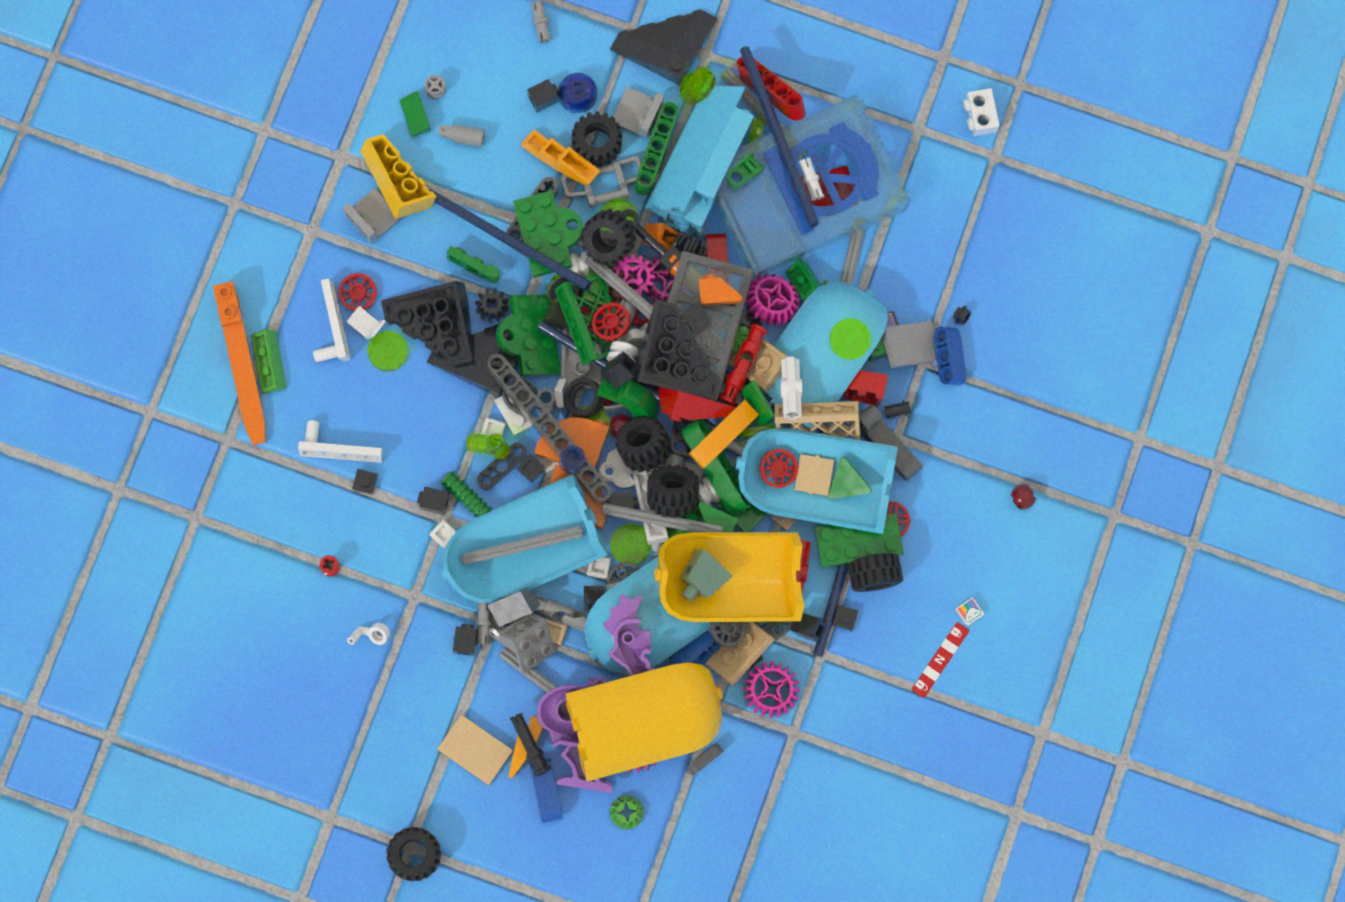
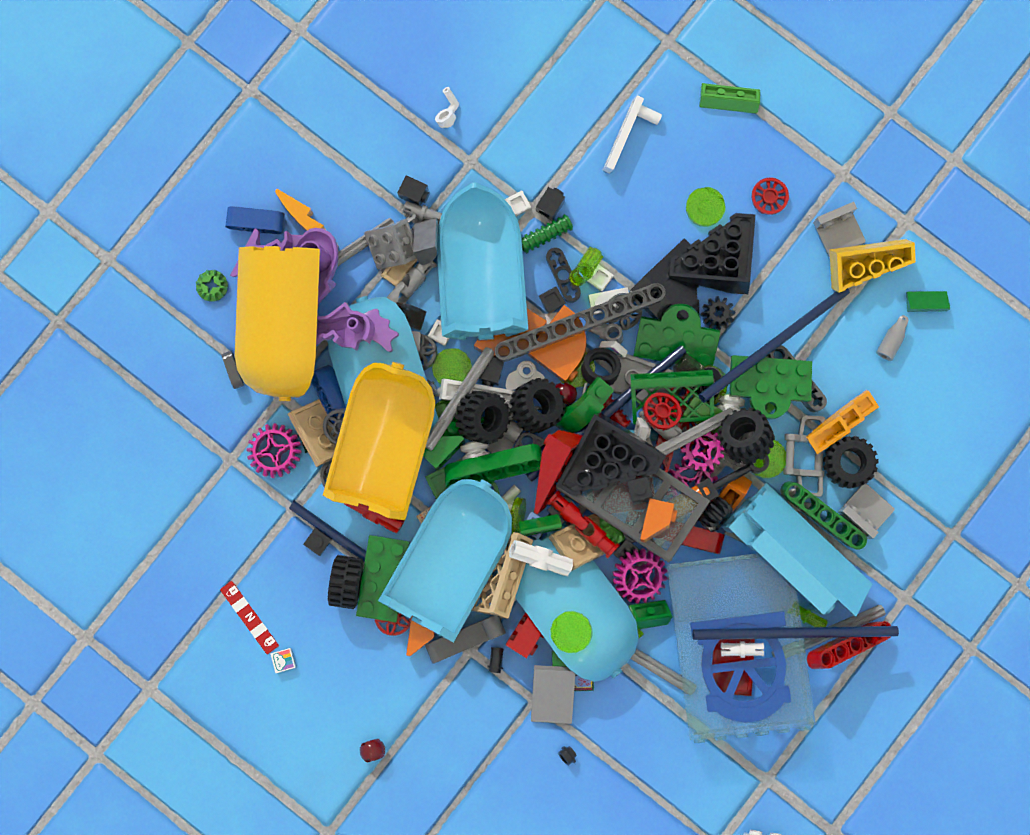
camera: 115 degrees right, 5 degrees up
orange piece [213,281,266,446] -> none
white piece [313,278,351,363] -> none
red bush [319,555,340,577] -> none
white bracket [346,306,386,339] -> none
black plate [352,469,378,495] -> none
black tyre [386,827,441,881] -> none
light grey wheel [425,75,446,99] -> none
tan tile [437,715,513,785] -> none
green hinge [447,245,500,284] -> none
light grey axle [462,526,584,565] -> none
black pin [510,713,552,777] -> none
black brick [527,79,560,113] -> none
light grey pin [531,1,551,43] -> none
clear blue cylinder [558,72,598,114] -> none
clear blue piece [559,445,585,474] -> none
black brick [602,351,638,389] -> none
white wheel [607,341,639,362] -> none
black slope [610,9,718,86] -> none
clear neon green tile [679,67,716,104] -> none
sand green torso [681,549,733,602] -> none
light orange slope [689,400,759,469] -> none
green piece [727,152,766,190] -> none
red wheel [759,449,798,488] -> none
black brick [791,613,827,643] -> none
tan piece [794,454,834,496] -> none
piece [828,456,872,499] -> none
blue beam [934,327,966,386] -> none
none -> orange slope [406,616,436,656]

